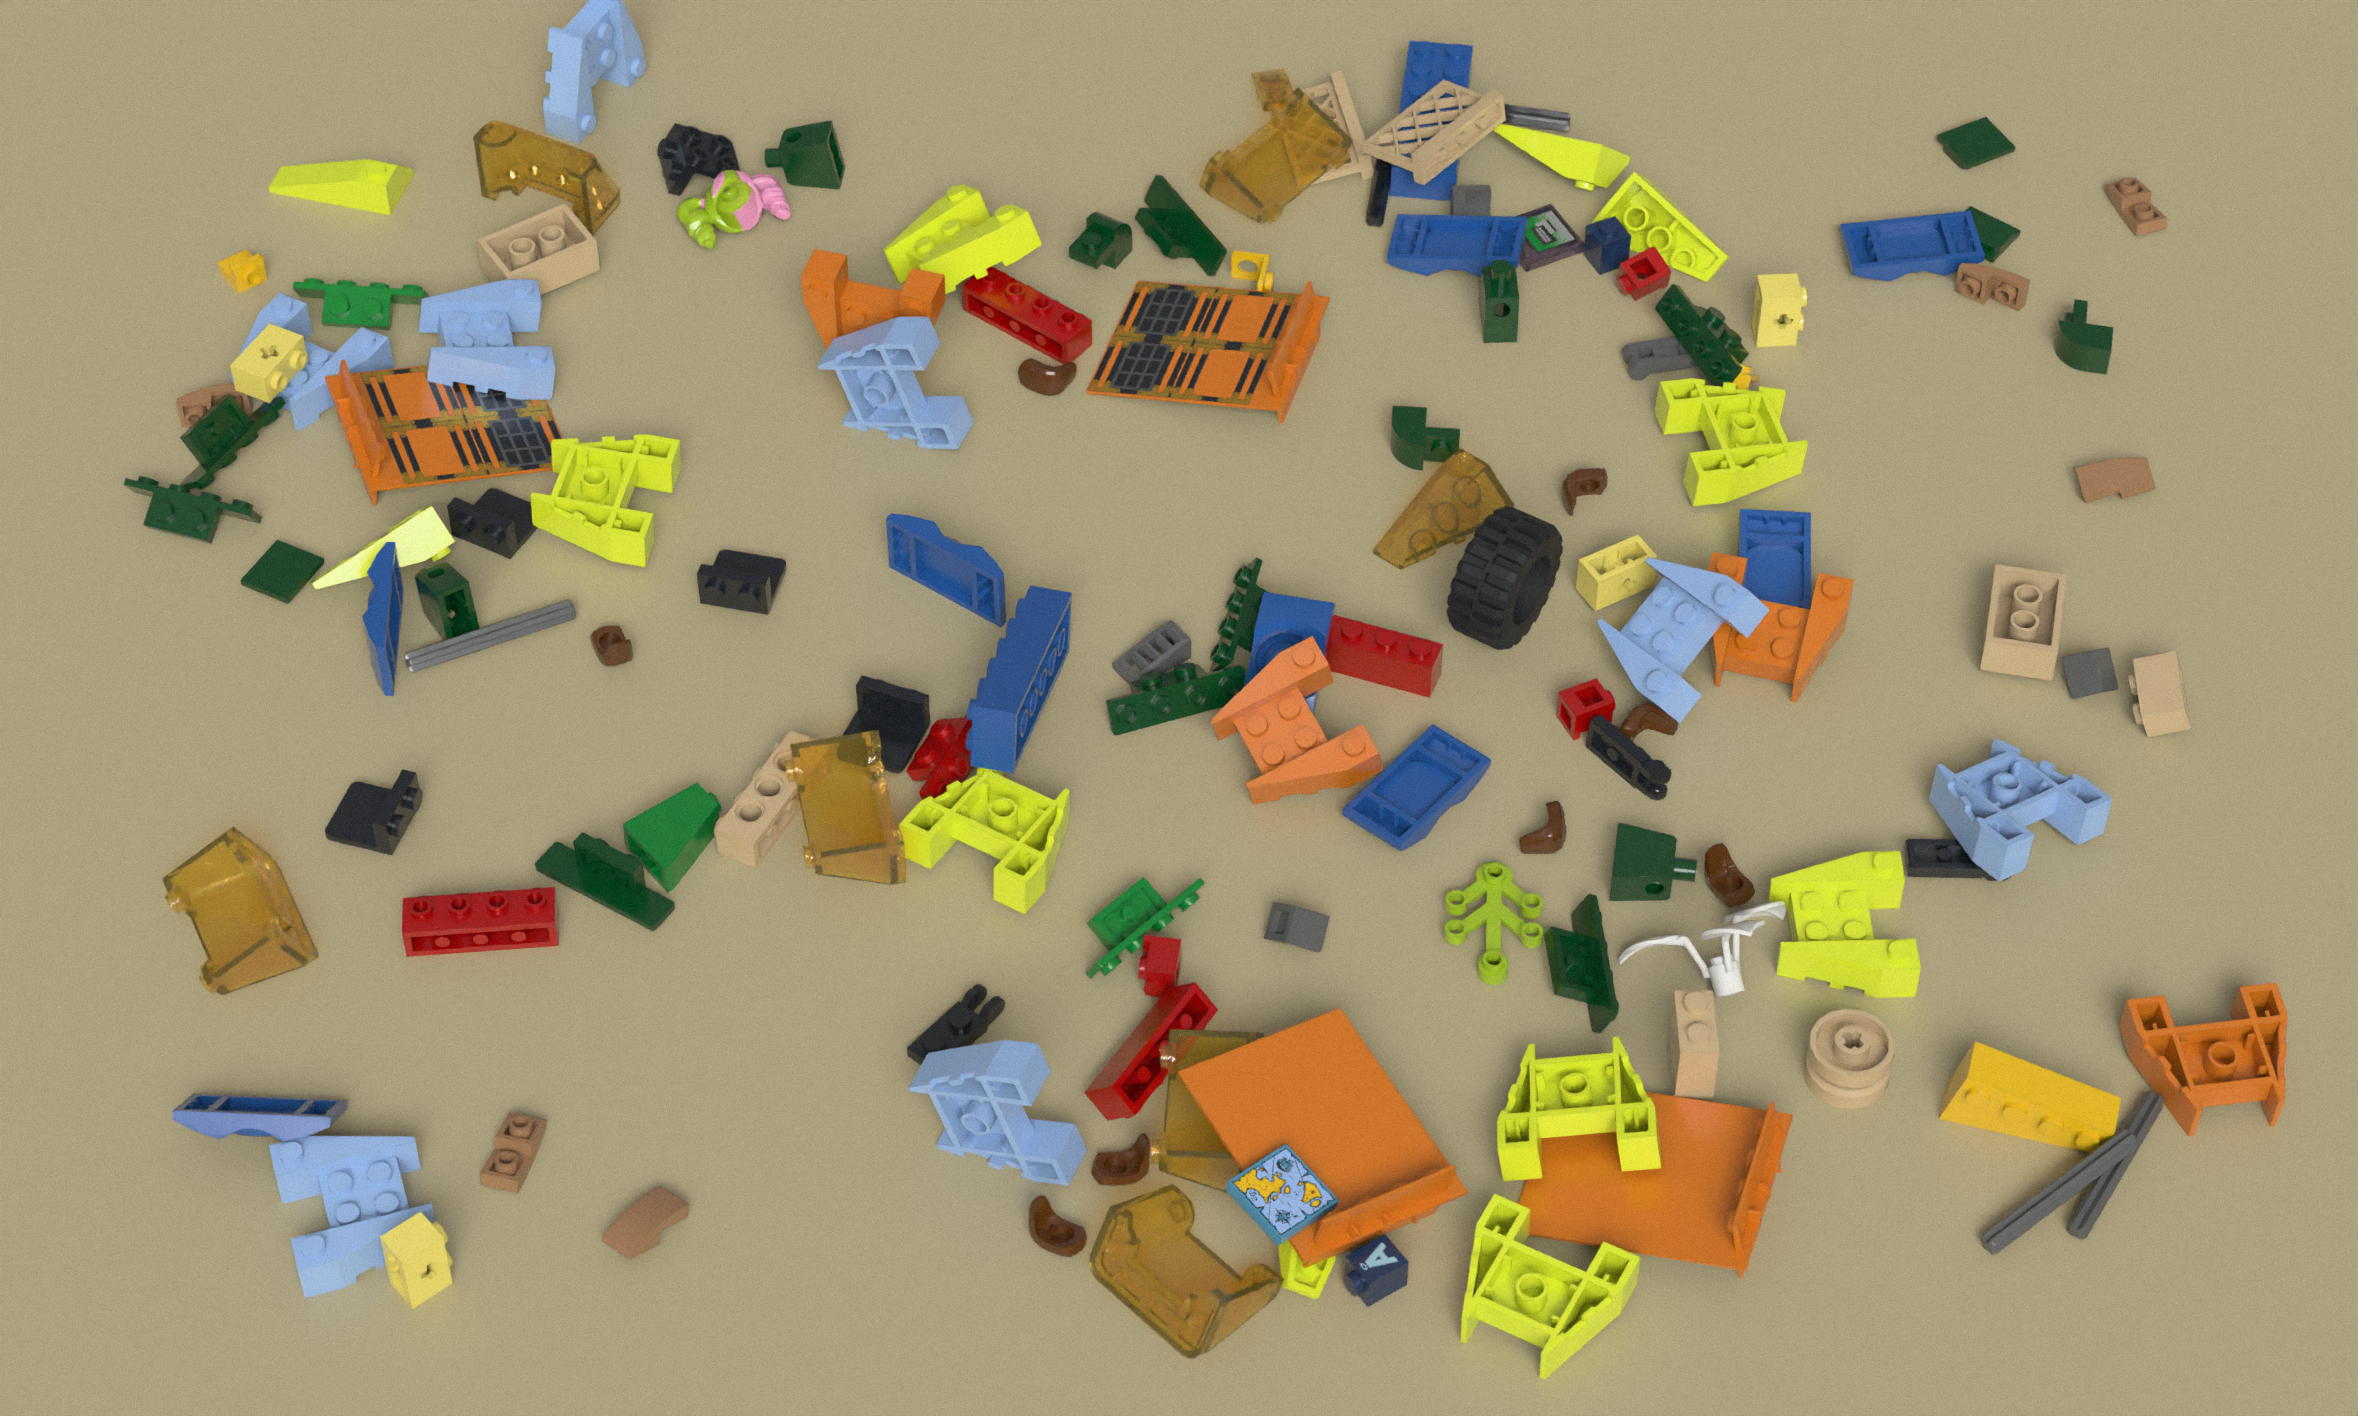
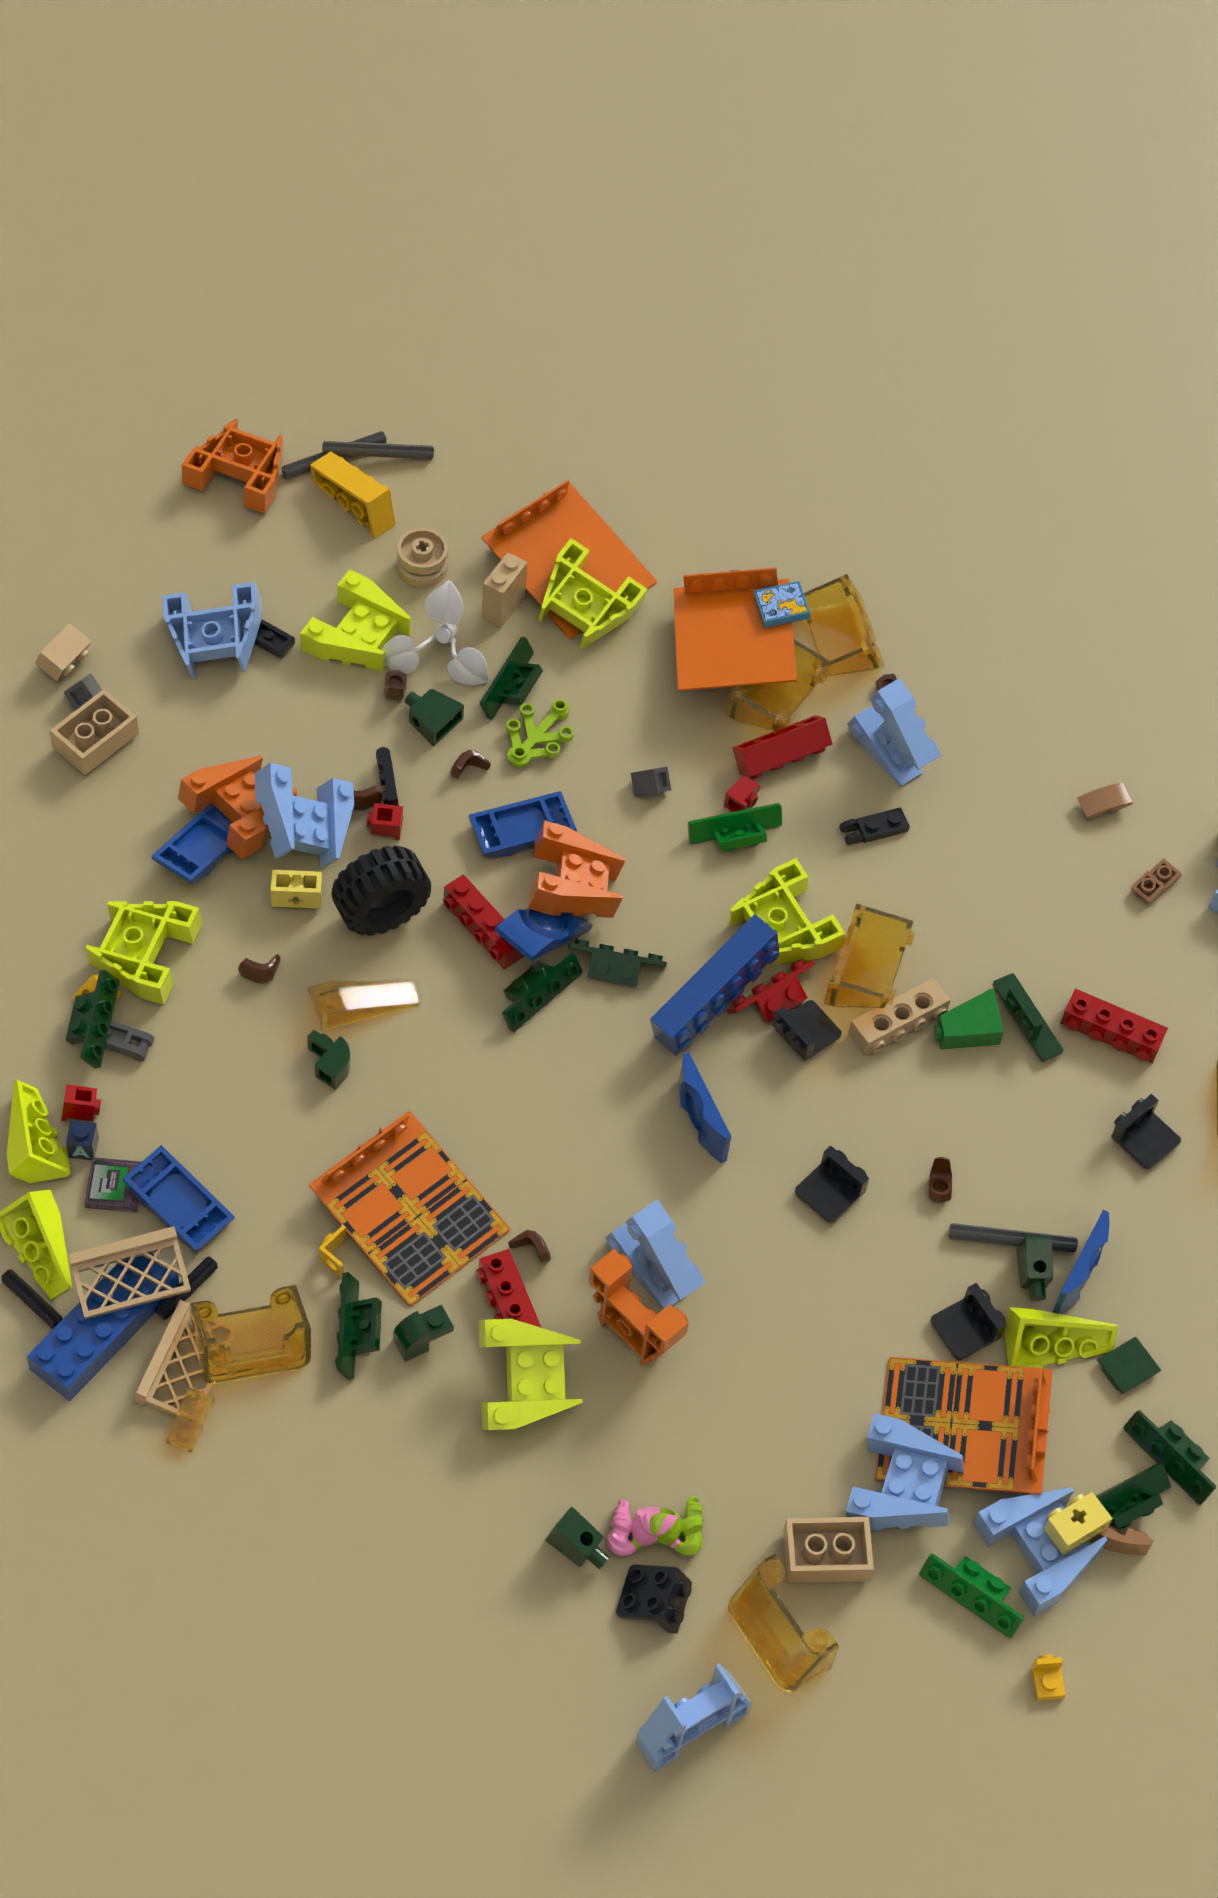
camera: 155 degrees left, 10 degrees up
neon yellow wedge [268,159,415,215] -> none
neon yellow wedge [531,434,681,567] -> none
reddish brown hair [1091,1133,1150,1186] -> none
dark grey slope [1112,620,1191,685] -> none
dark grey panel [1450,185,1491,216] -> none
neon yellow wedge [1461,1193,1640,1380] -> none
dark green torso [1478,260,1519,343] -> none
light yellow brick [1751,273,1807,347] -> none

